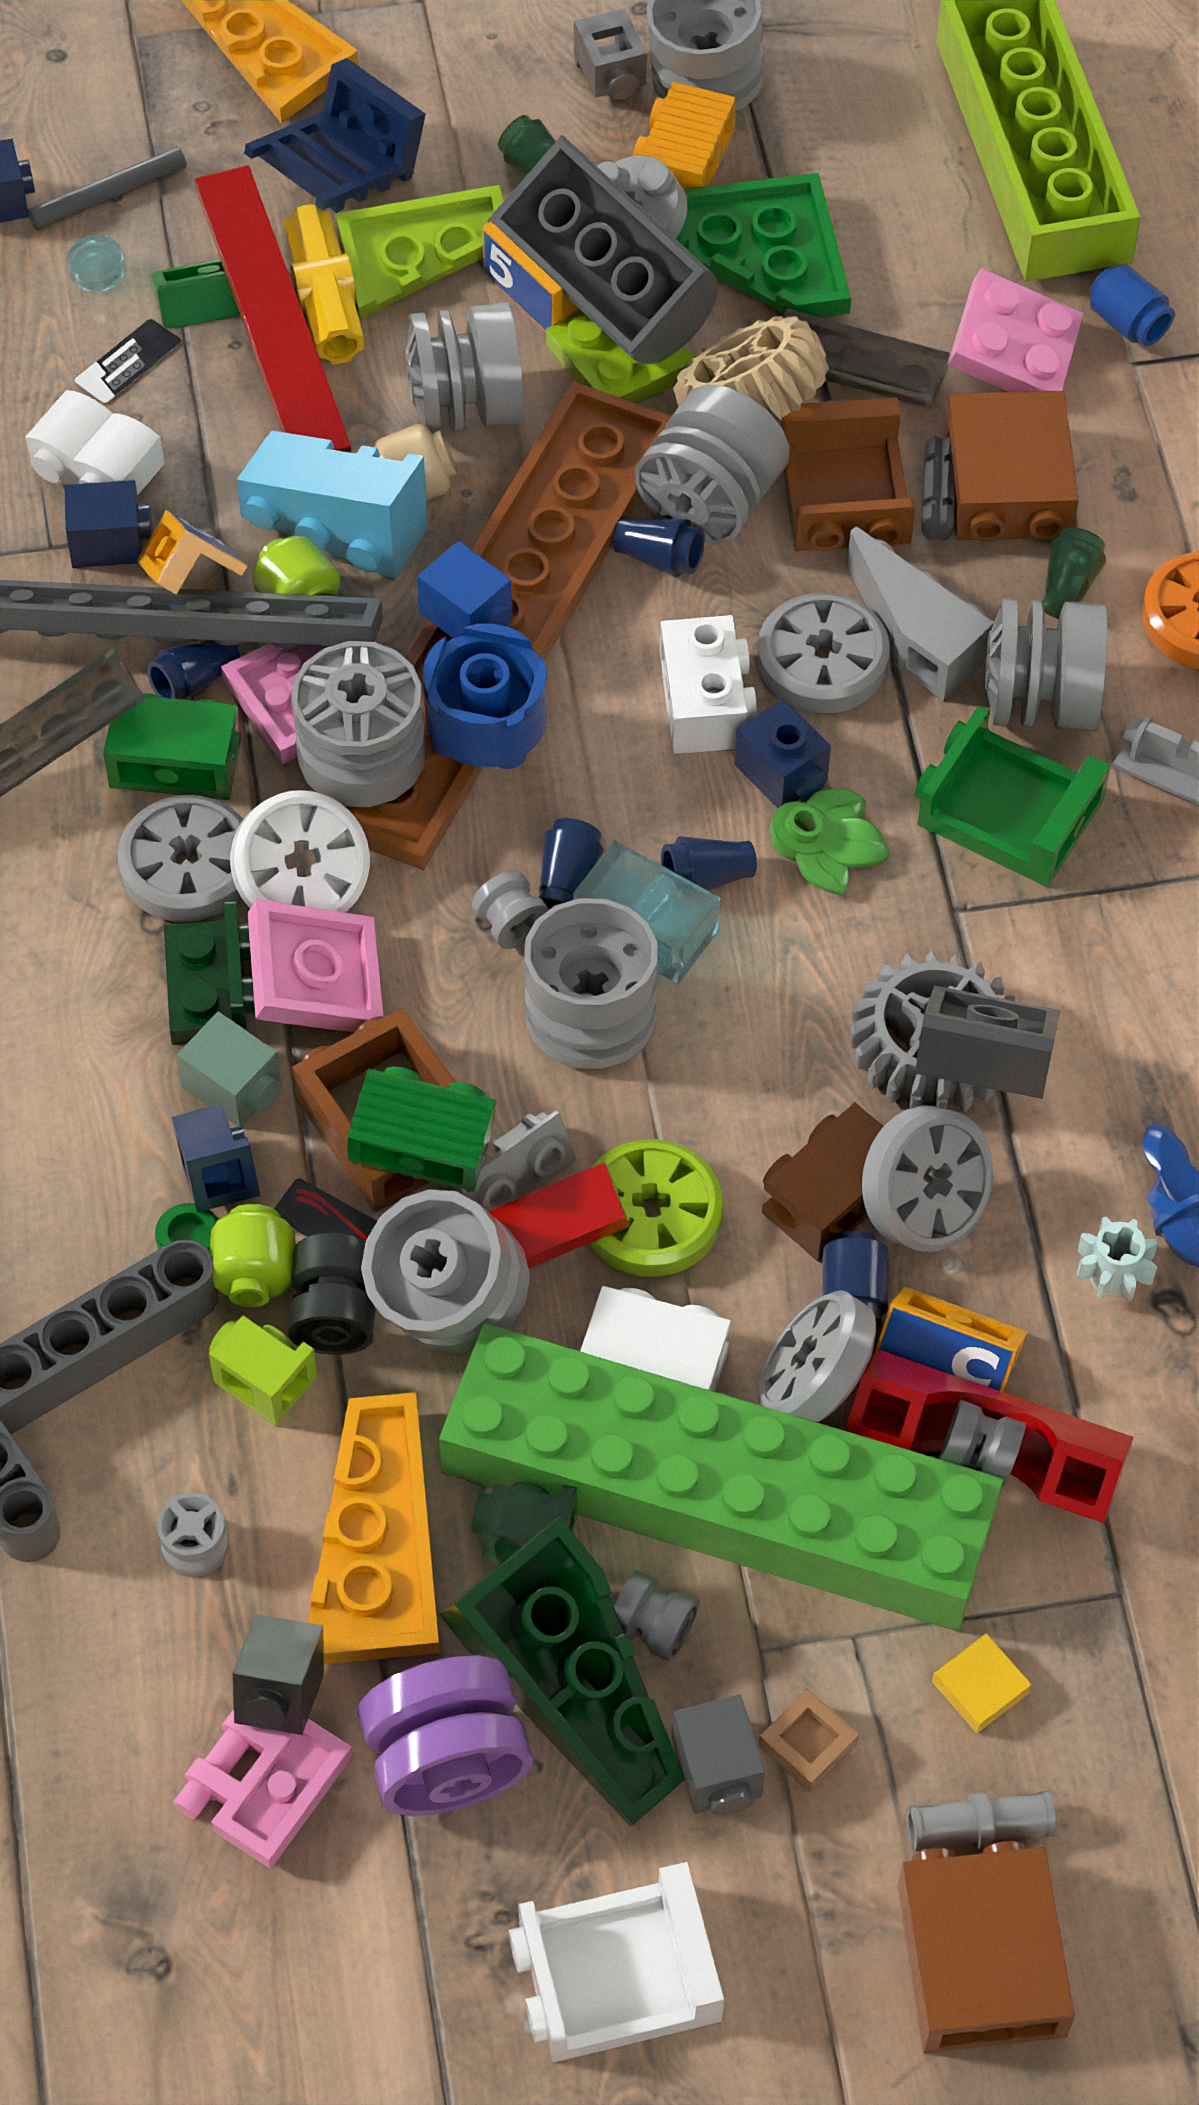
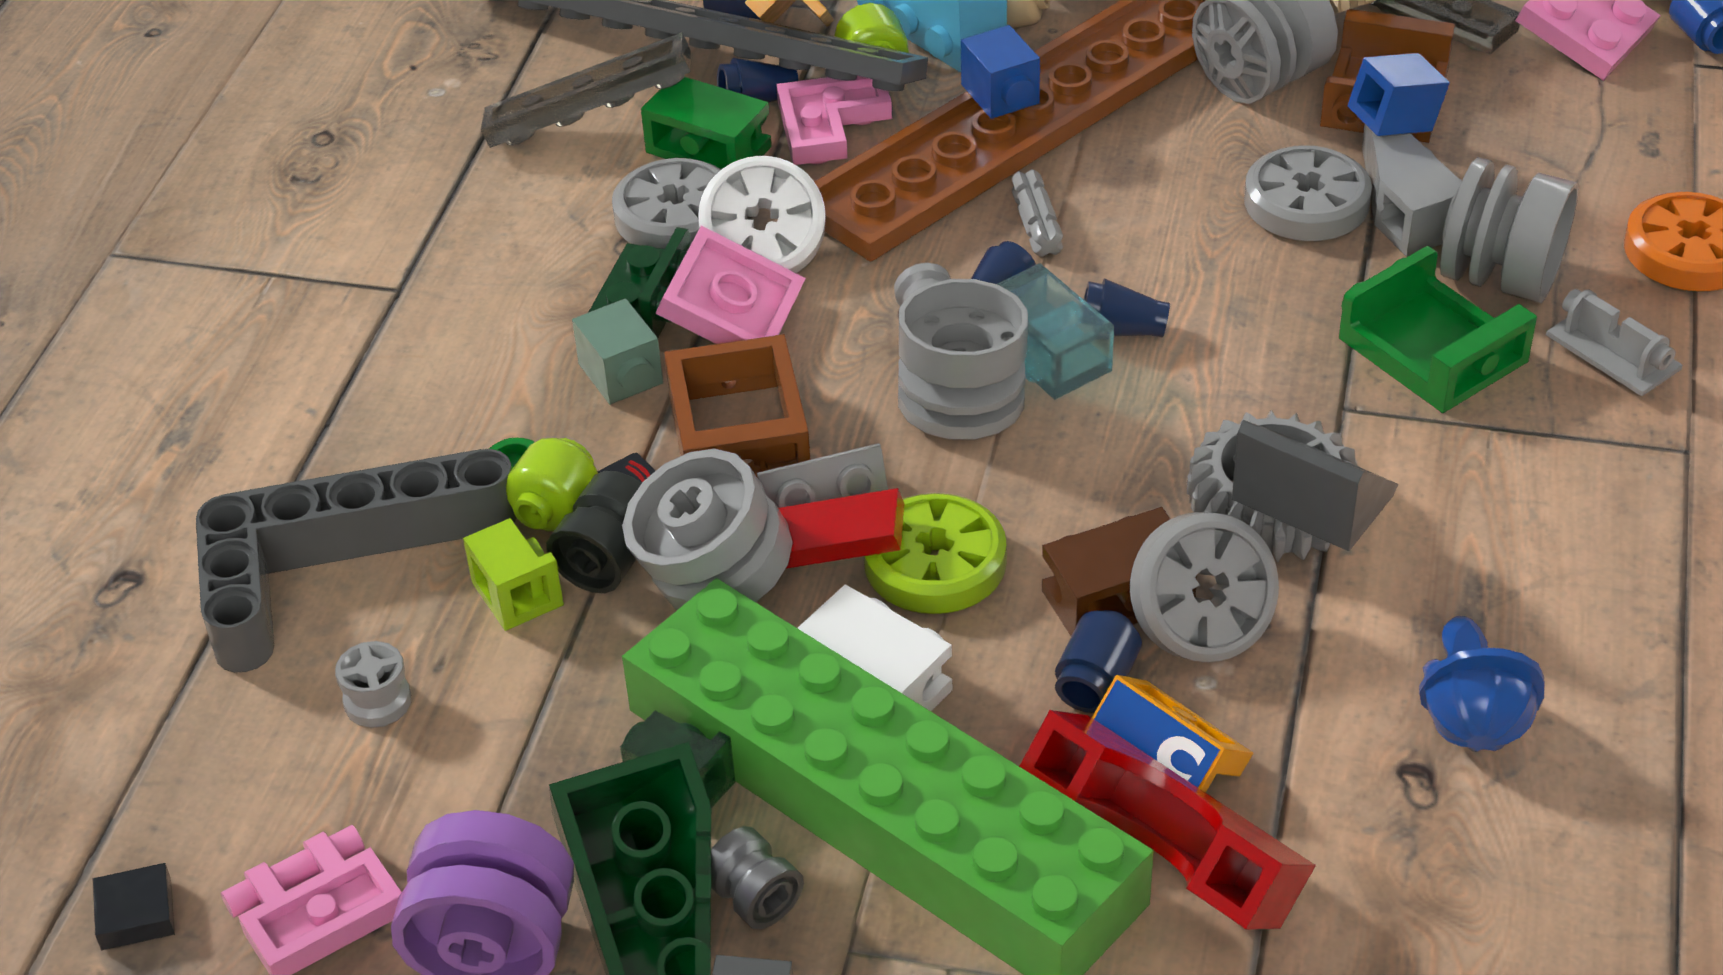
camera: 25 degrees right, 15 degrees down
dark blue brick [171,1104,261,1212] -> none
pearl dark grey brick [232,1614,324,1735] -> none
light grey wheel [291,641,426,807] -> none
light orange wing [308,1392,440,1665] -> none
green brick [347,1067,496,1192] -> none
blue brick [423,624,547,769] -> none
dark blue cone [613,518,705,577] -> none
white brick [660,615,757,754] -> none
dark blue brick [734,699,831,808] -> none
light grey wheel [759,1291,876,1423] -> none
bright green plate [770,788,890,895] -> none
dark grey axle [921,436,955,540] -> none
flat silver wheel [939,1400,1026,1488] -> none
dark orange panel [944,391,1079,542] -> none
clear green cone [1042,527,1107,619] -> none
light aqua gear [1076,1217,1158,1301] -> none
none -> black tile [92,863,175,951]
none -> light grey axle [1011,169,1063,257]
none -> blue brick [1347,53,1450,136]

